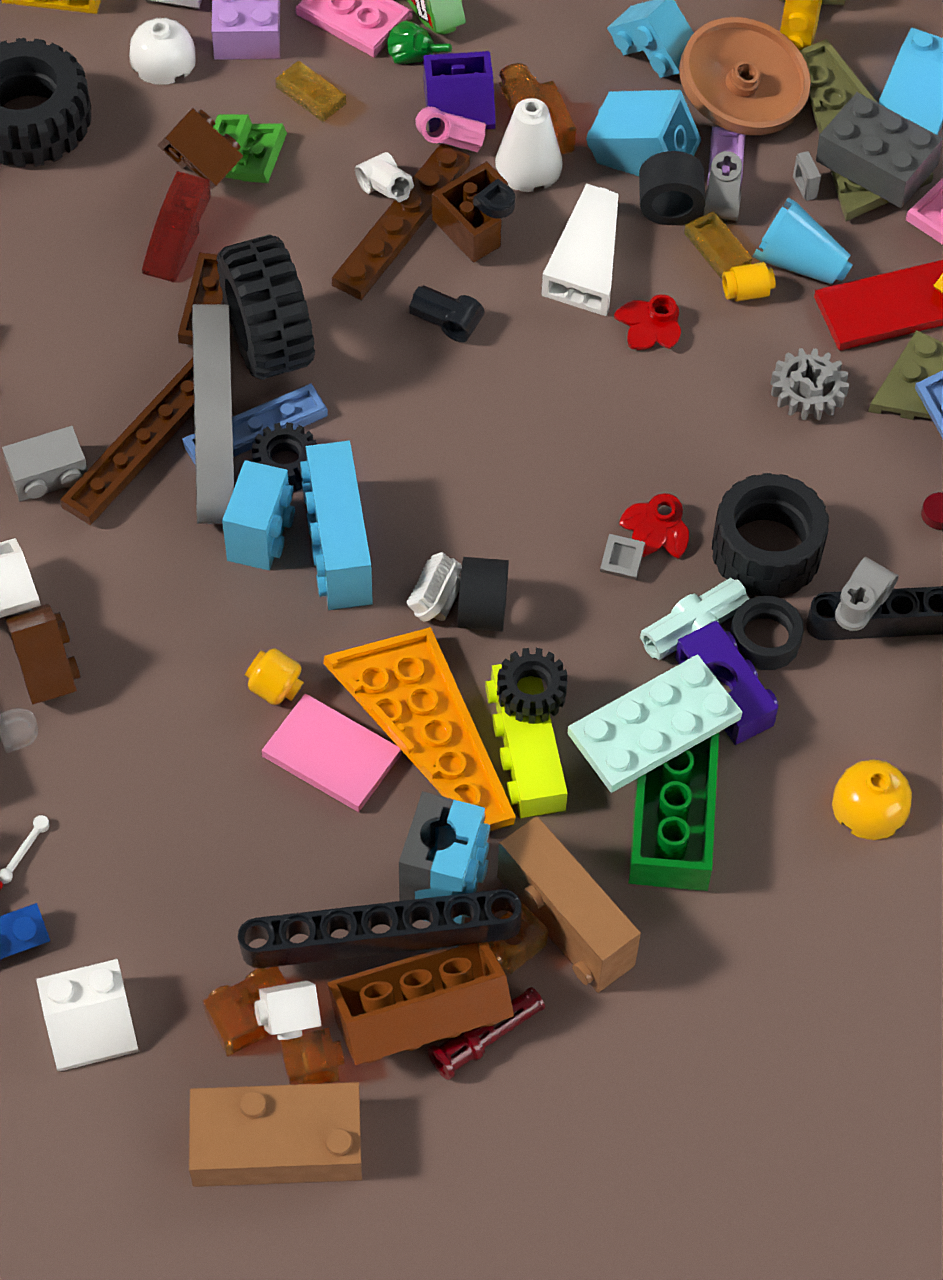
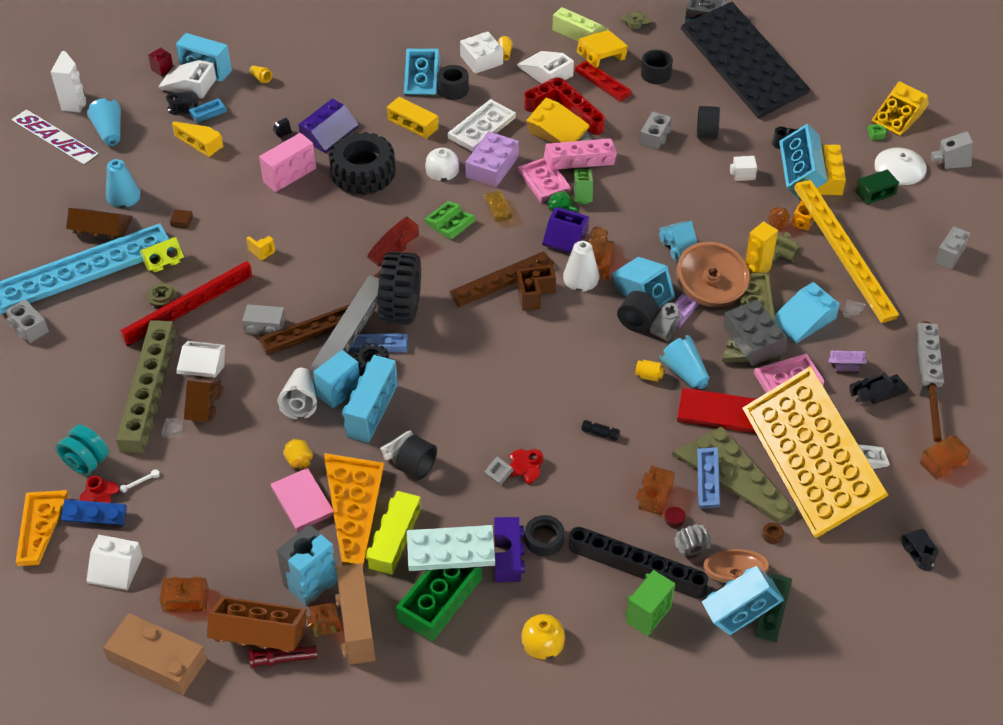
camera: 30 degrees right, 10 degrees down
reddish brown brick [157,108,243,189] -> none
black beam [237,889,522,968] -> none
white brick [254,981,321,1040] -> none
clear orange brick [280,1028,345,1085] -> none
white piece [355,152,414,202] -> none
black piece [409,285,485,342] -> none
bright pink piece [416,107,486,152] -> none
black tile [473,178,516,219] -> none
black tyre [497,648,568,723] -> none
white slope [541,184,618,317] -> none
red plate [614,294,681,350] -> none
light aqua piece [640,578,749,660] -> none
clear yellow plate [684,211,752,279] -> none
black tyre [711,473,829,598] -> none
light grey gear [770,348,849,420] -> none
light grey tile [793,151,821,201] -> none
light grey piece [835,557,899,631] -> none
none -> white cone [277,368,317,419]
none -> black axle [581,420,620,441]
none -> clear orange brick [636,465,675,516]

